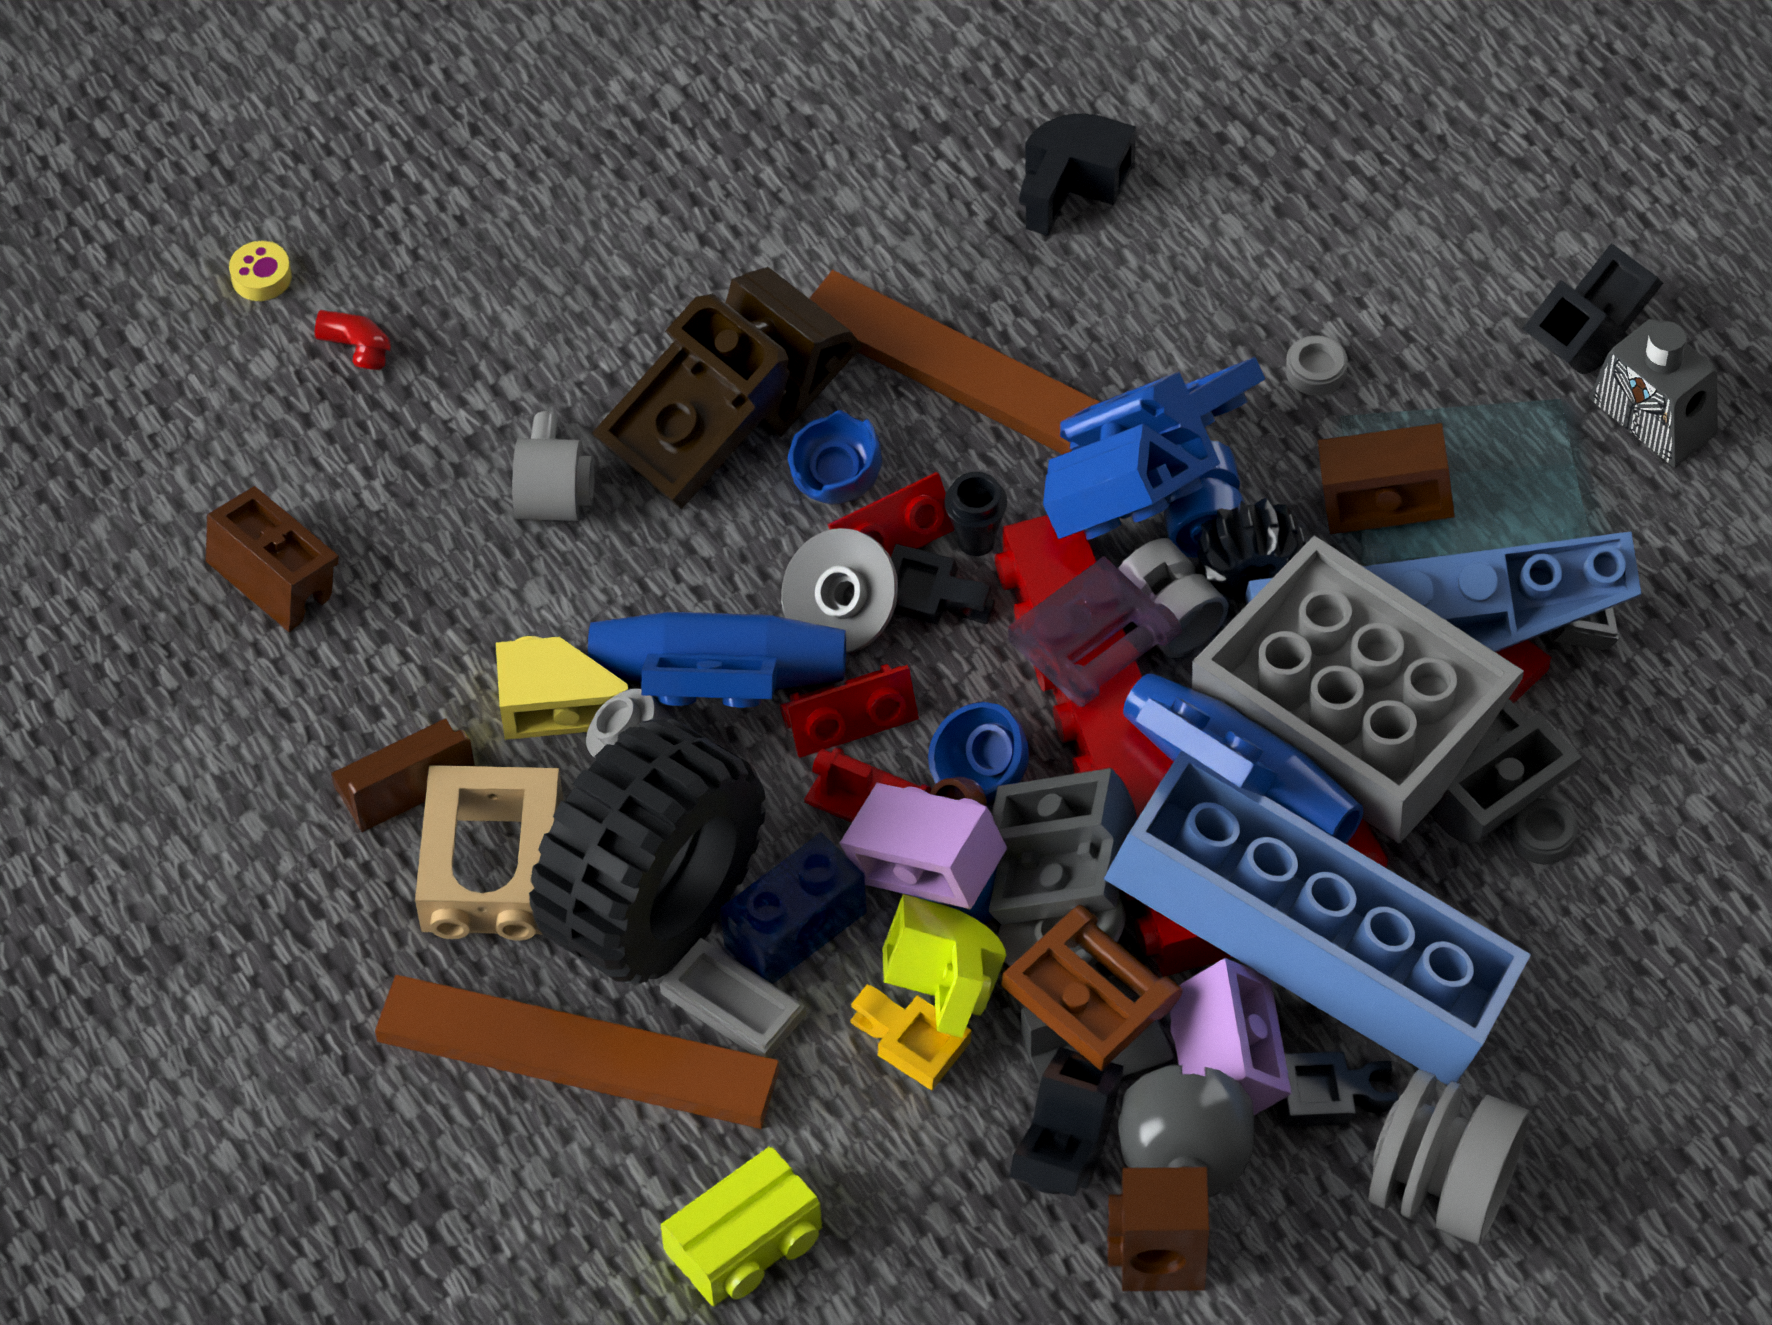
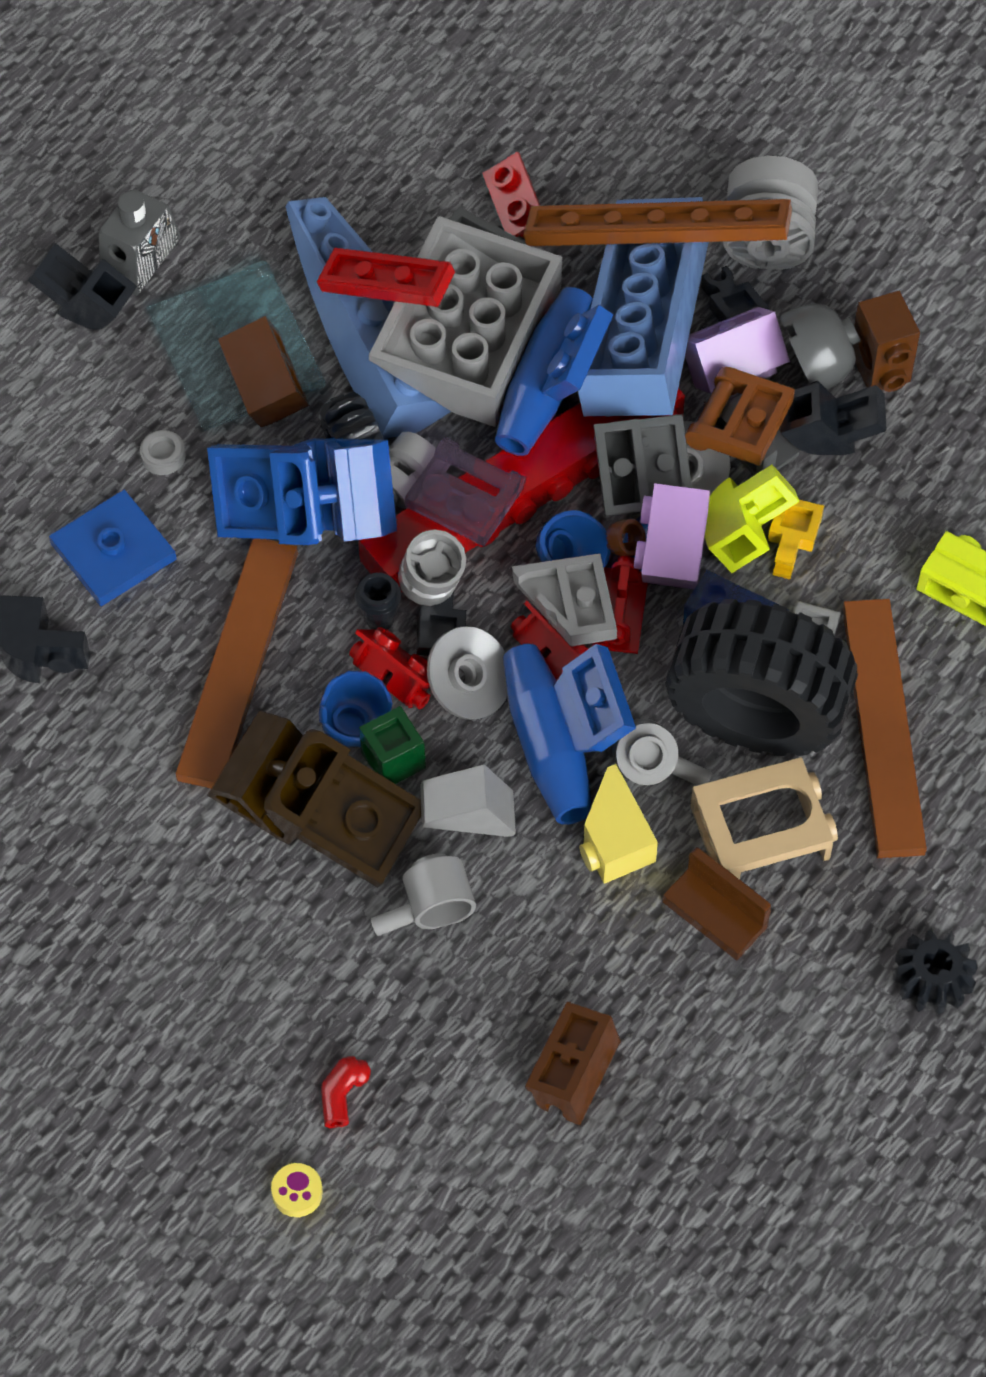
camera: 110 degrees left, 5 degrees up
none -> blue plate [49,489,177,607]
none -> red tile [317,247,455,307]
none -> dark green brick [359,706,426,784]
none -> light grey wheel [398,529,466,606]
none -> light grey slope [420,765,516,837]
none -> hinge [482,151,540,238]
none -> light grey wing [512,553,617,646]
none -> dark orange tile [524,199,792,246]
none -> black gear [893,928,978,1015]

